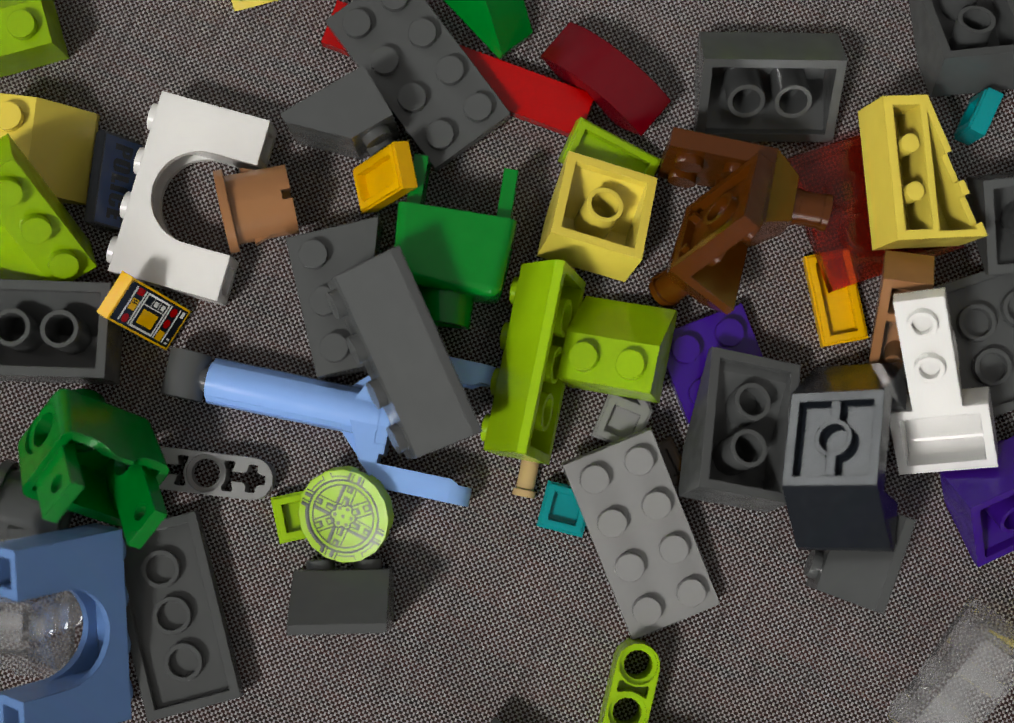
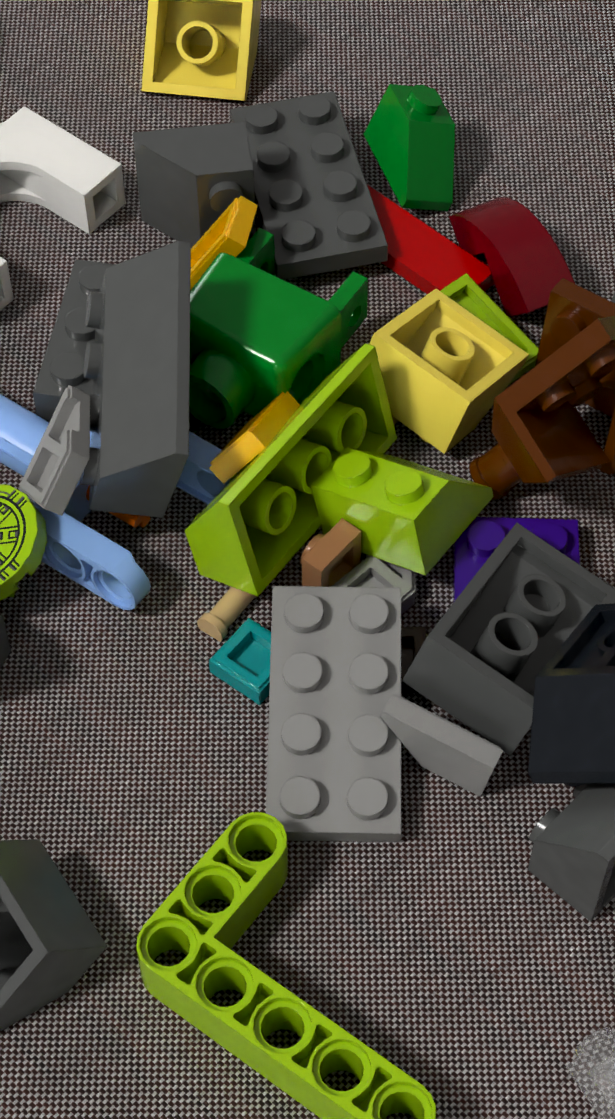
camera: 25 degrees right, 30 degrees down
medium nougat piece [213,164,299,254] -> none
none -> light grey tile [19,385,90,516]
none -> yellow tile [209,391,300,484]
none -> medium nougat plate [300,518,362,587]
none -> light grey tile [380,694,503,797]

